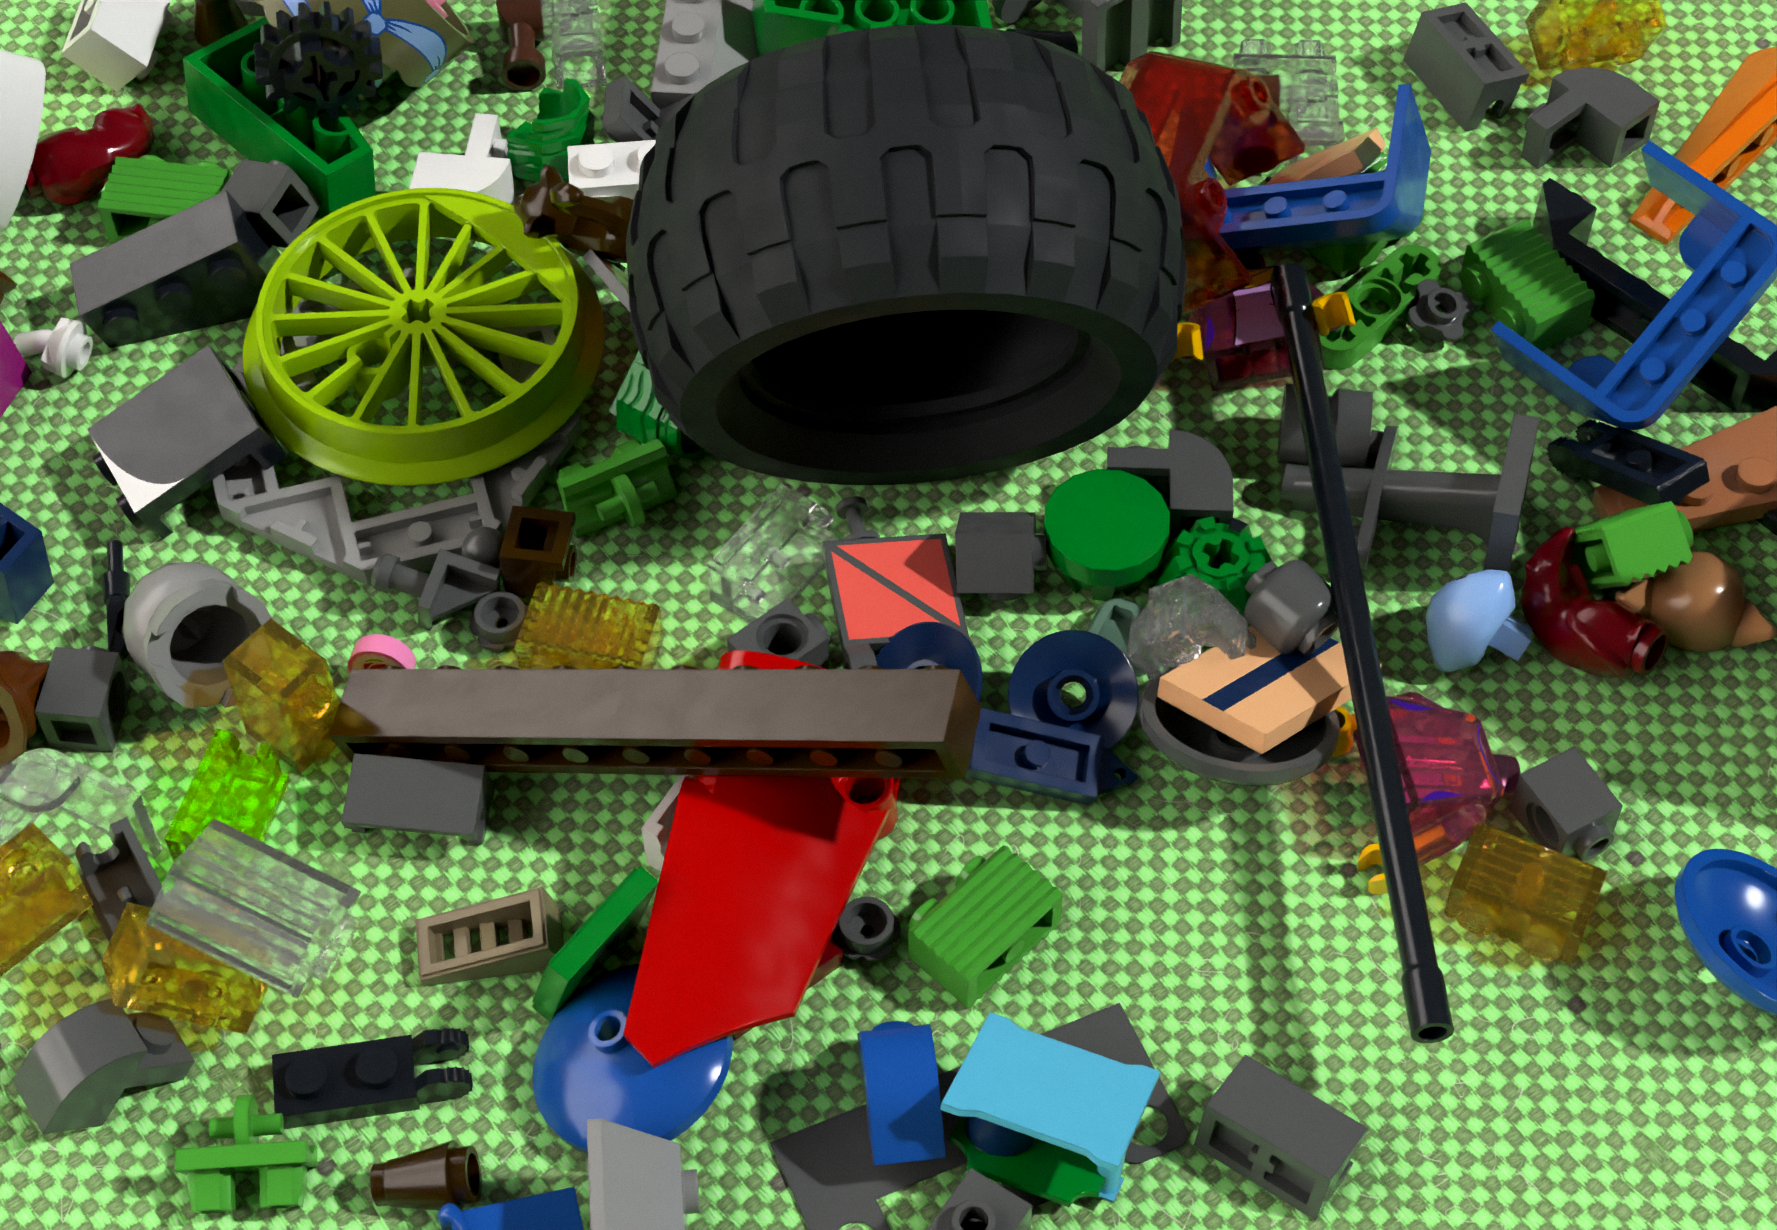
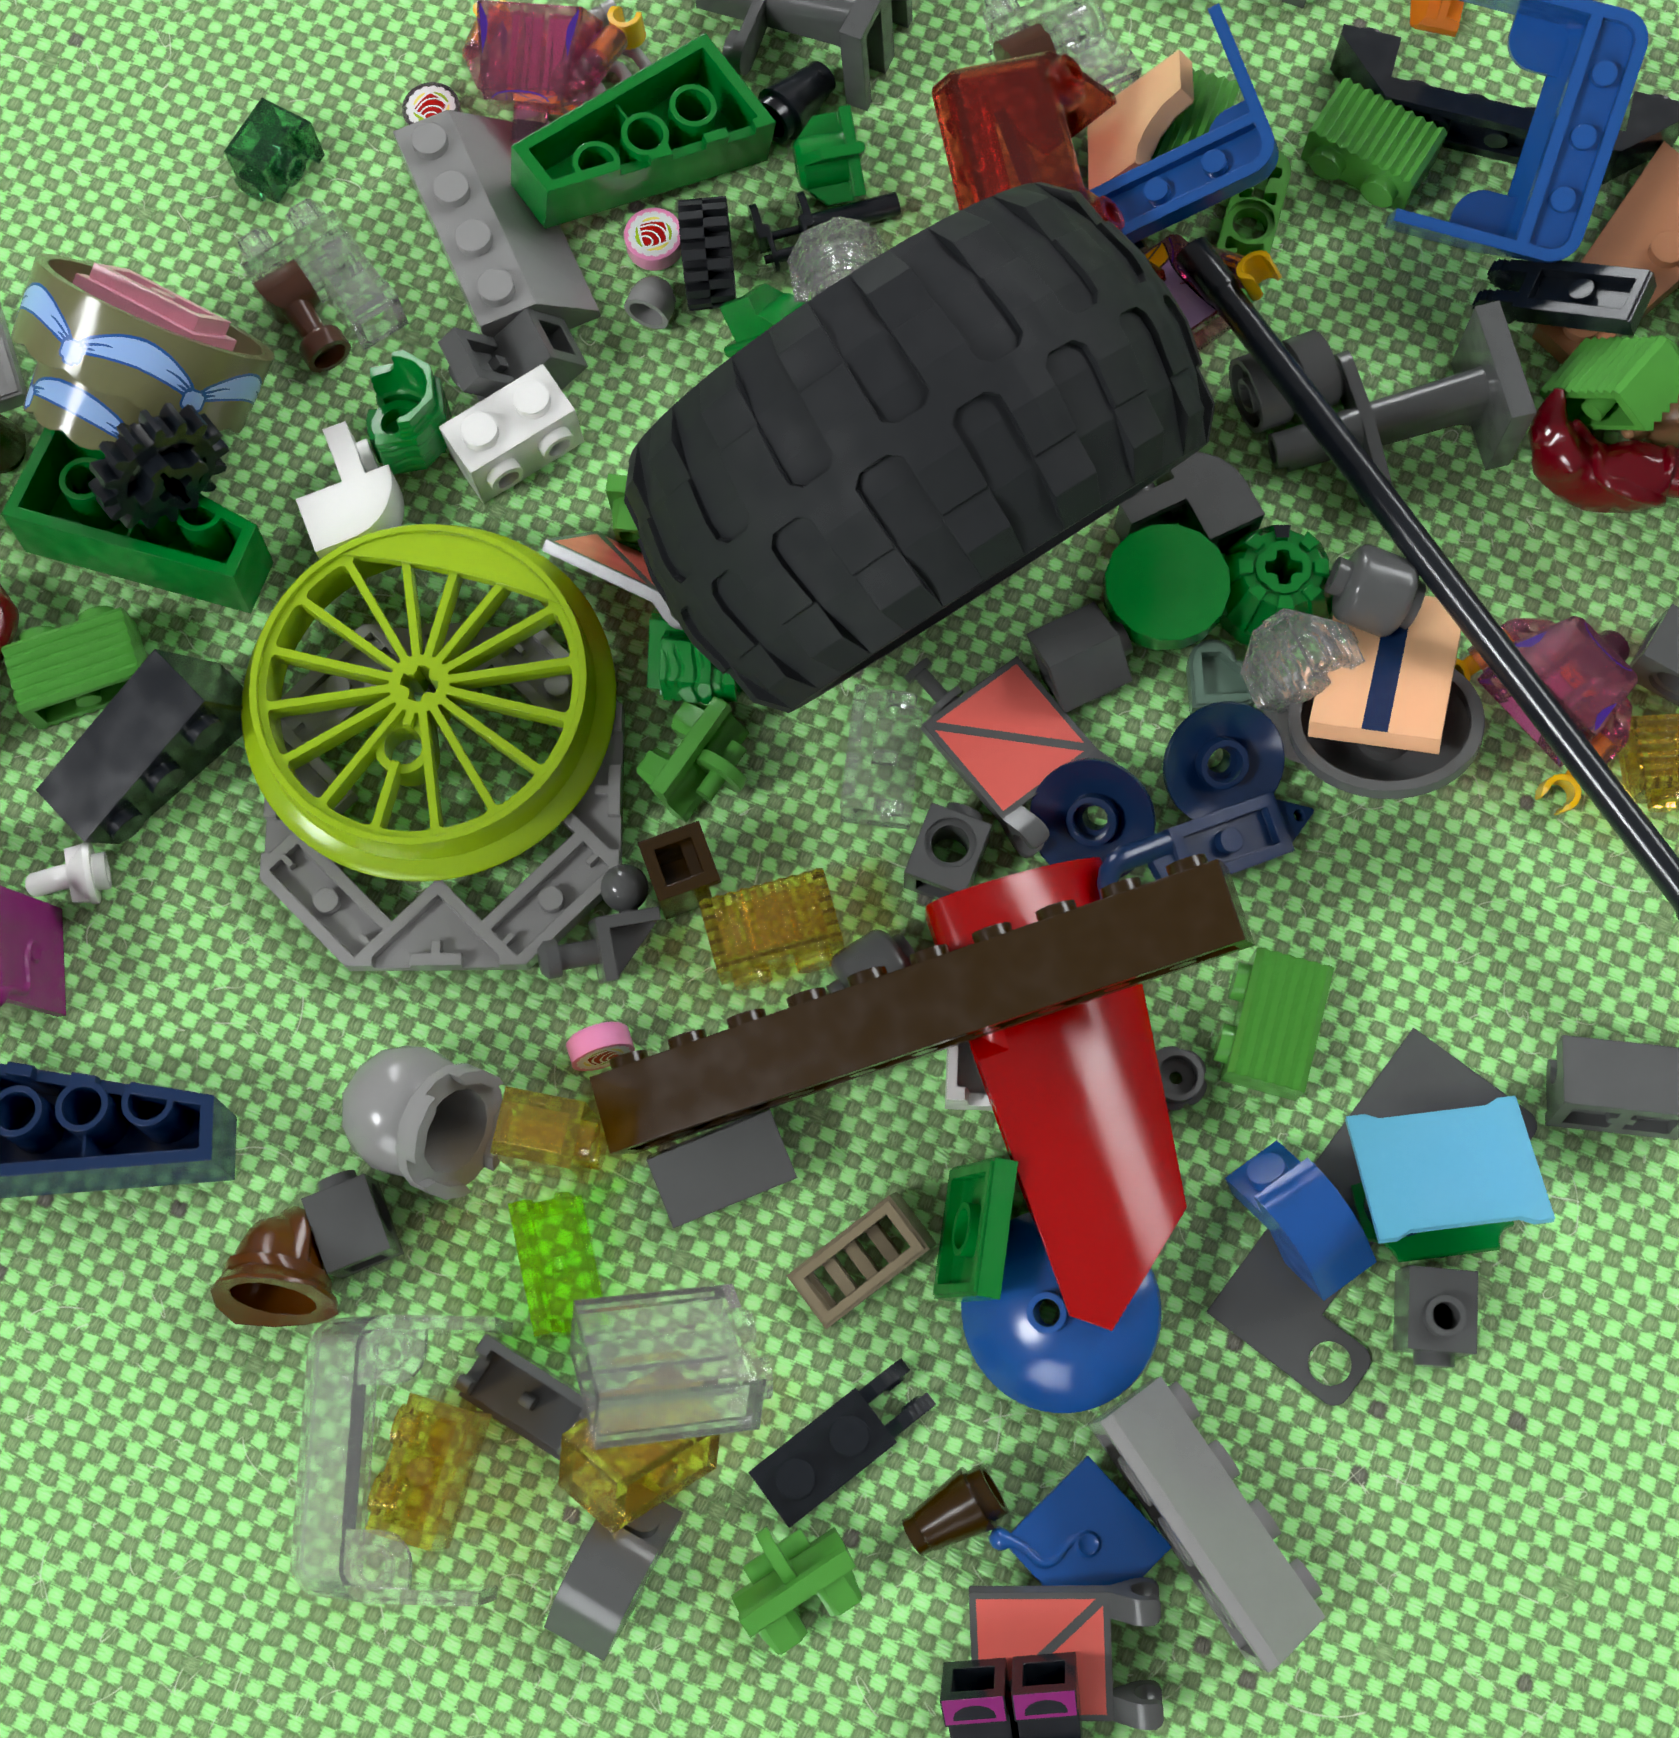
camera: 25 degrees left, 20 degrees up
panel [87,344,286,539] -> none
black hand [102,540,131,661] -> none
dark grey brick [220,159,322,248] -> none
dark grey plate [470,591,533,651] -> none
dark brown animal [514,164,633,272] -> none
dark grey plate [1407,279,1473,342] -> none
light blue piece [1426,569,1532,673] -> none

